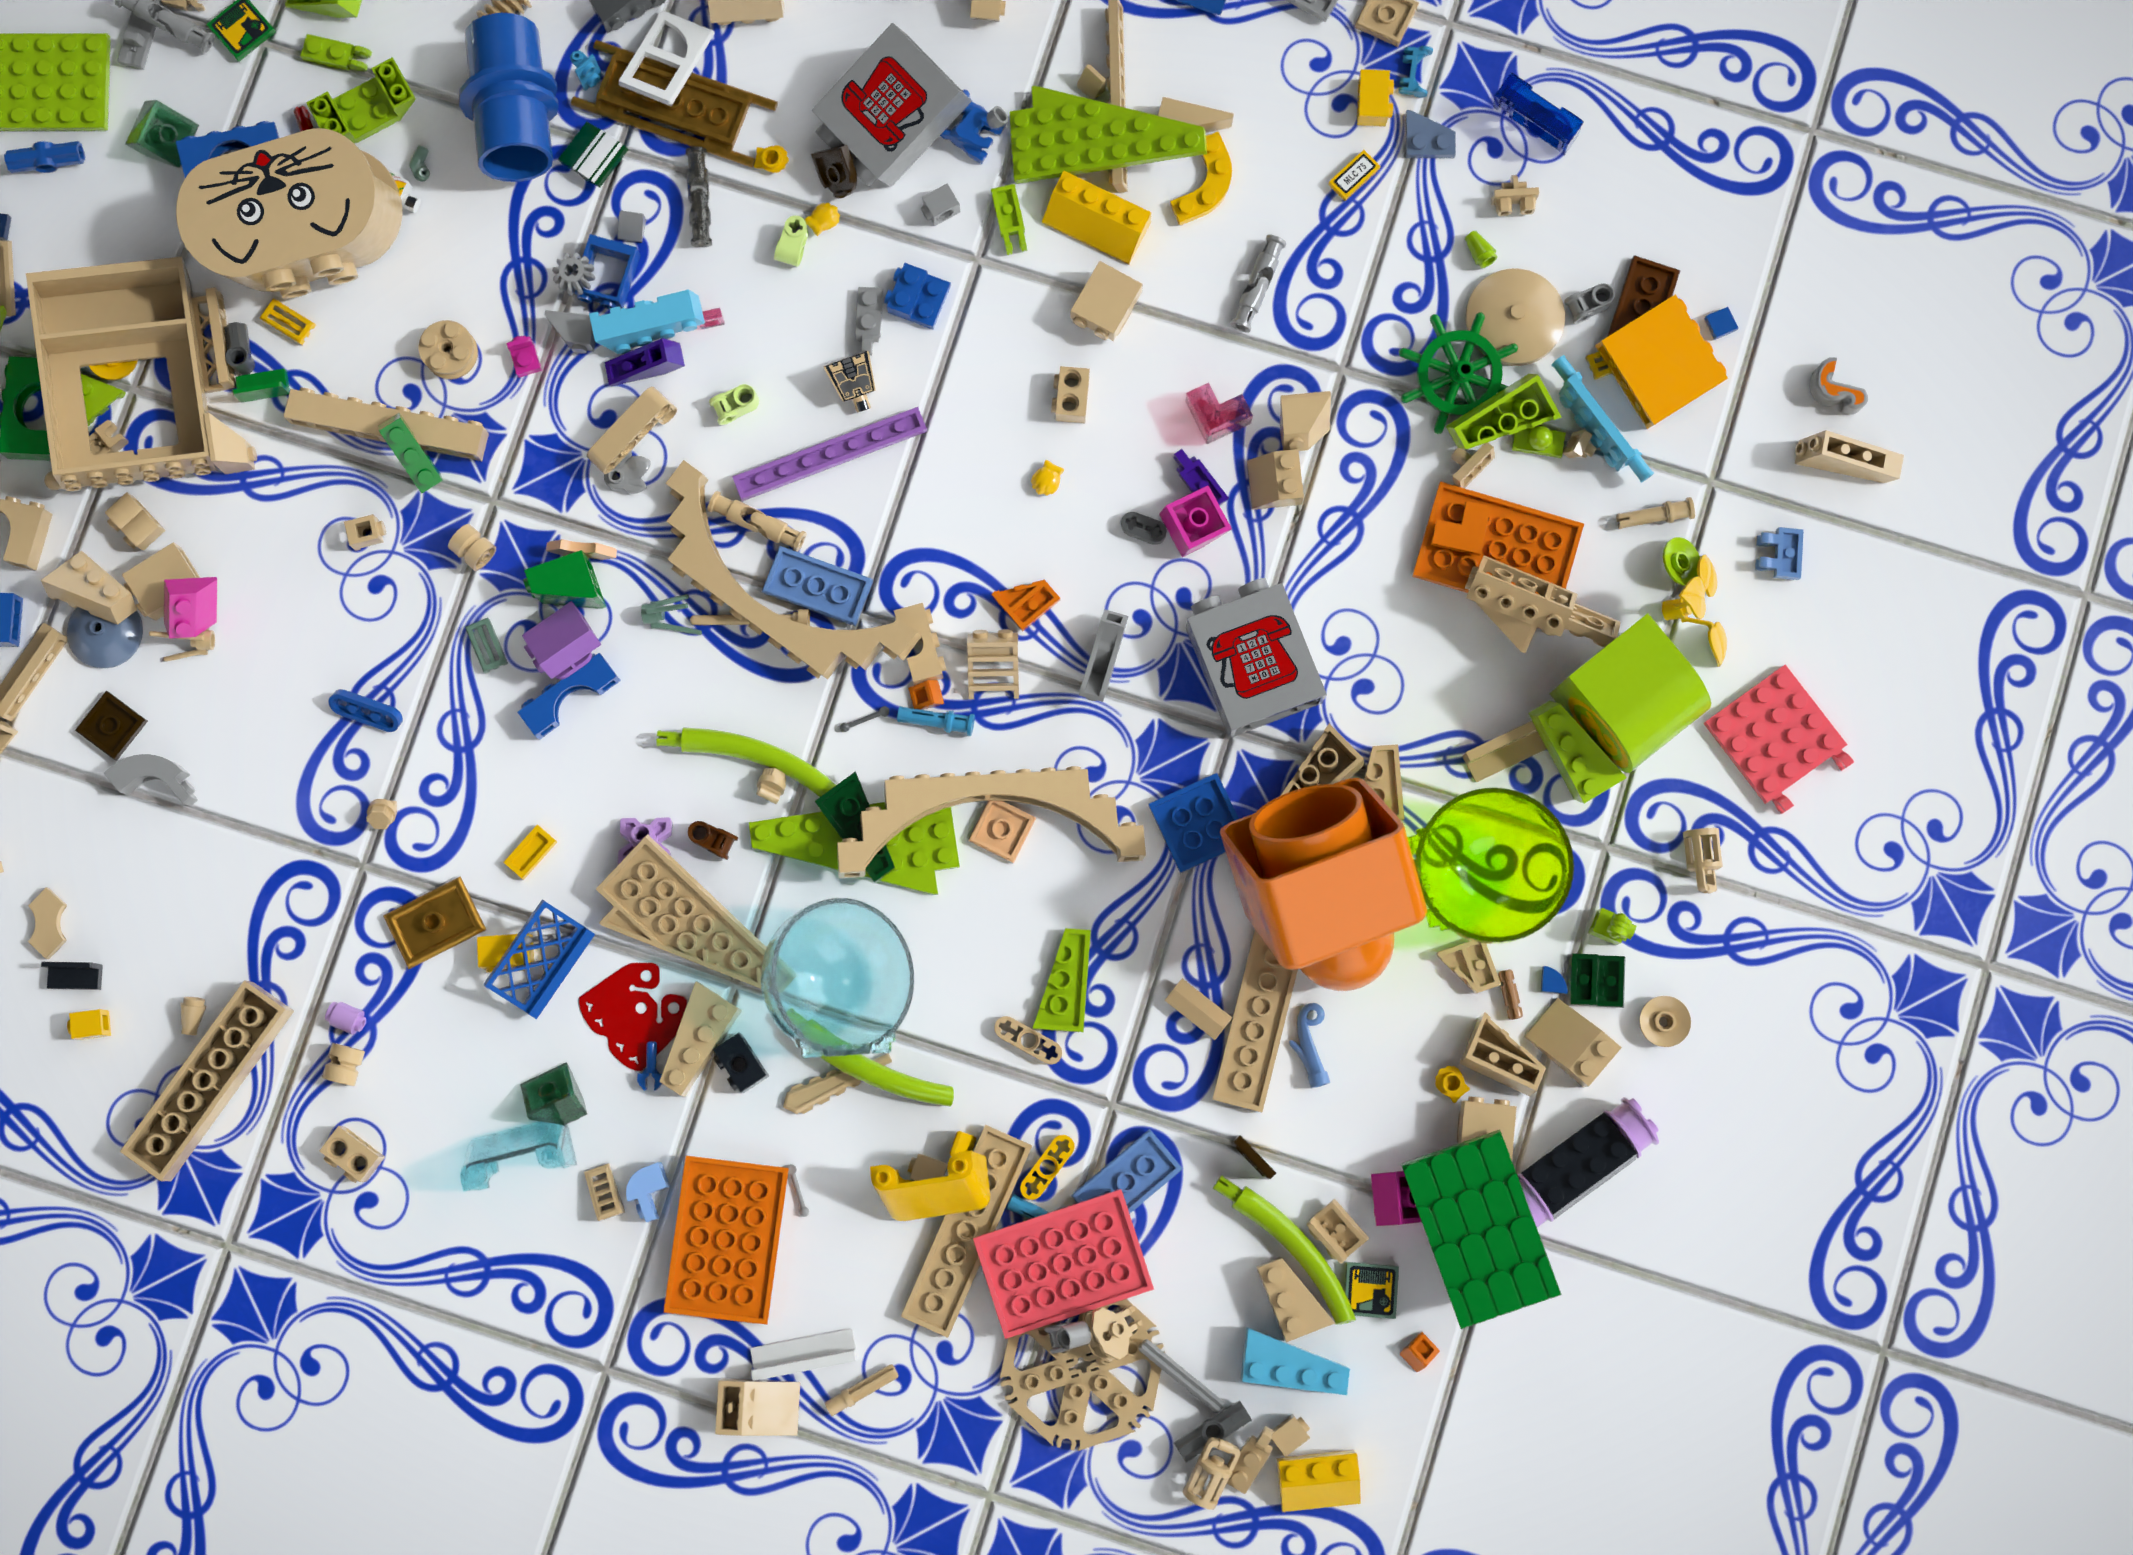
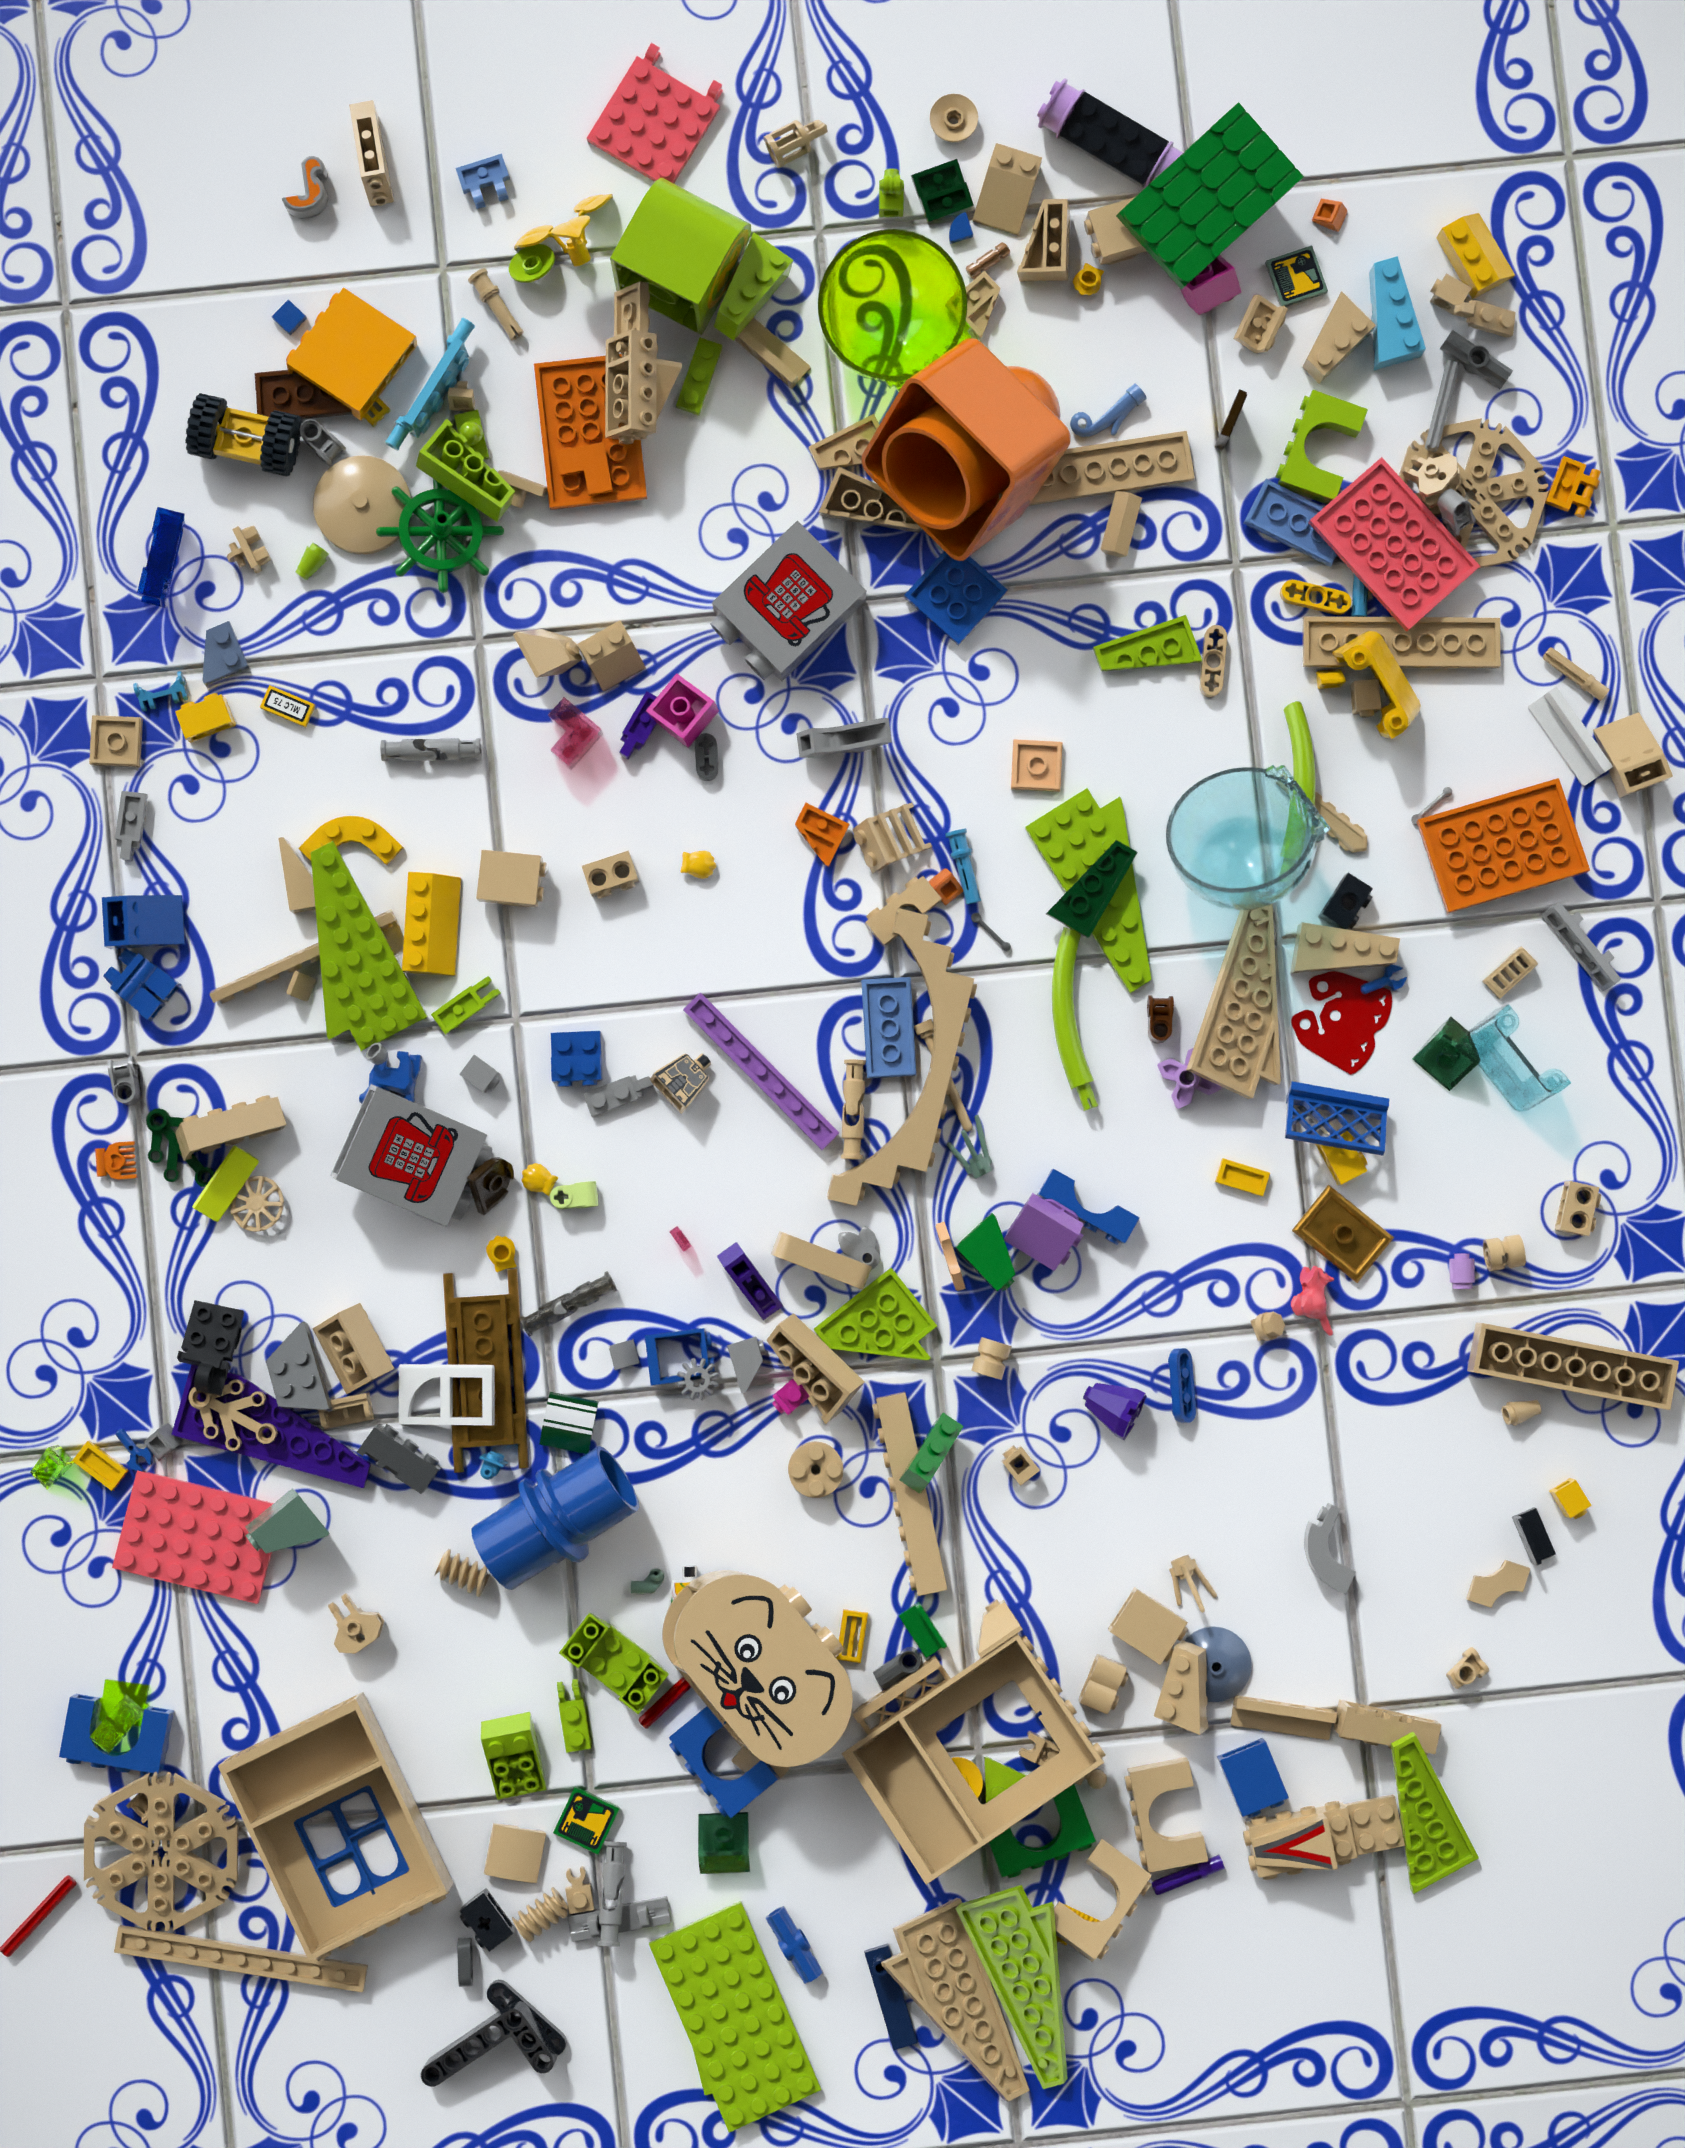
camera: 120 degrees left, 5 degrees up
dark brown tile [75,690,148,761] -> none
dark pink slope [164,577,217,639] -> none
sand green tile [465,617,508,674] -> none
medium azure wedge [589,289,705,354] -> none
light blue brick [626,1162,671,1222] -> none
yellowish green piece [709,384,759,425] -> none
tan piece [756,768,786,804] -> none
tan arch [837,766,1146,878] -> none
tan piece [1182,1437,1241,1510] -> none
lime animal [1212,1175,1356,1325] -> none
none -> black plate [185,393,302,477]
none -> lime plate [676,337,723,416]
none -> tan wedge [767,1313,865,1424]
none -> lime wing [814,1268,937,1360]
none -> dark purple cone [1083,1383,1147,1441]
none -> lime arch [1275,390,1368,504]
none -> coral animal [1291,1266,1334,1336]
none -> light grey hinge [1541,901,1621,992]
none -> light orange plate [1545,456,1601,518]

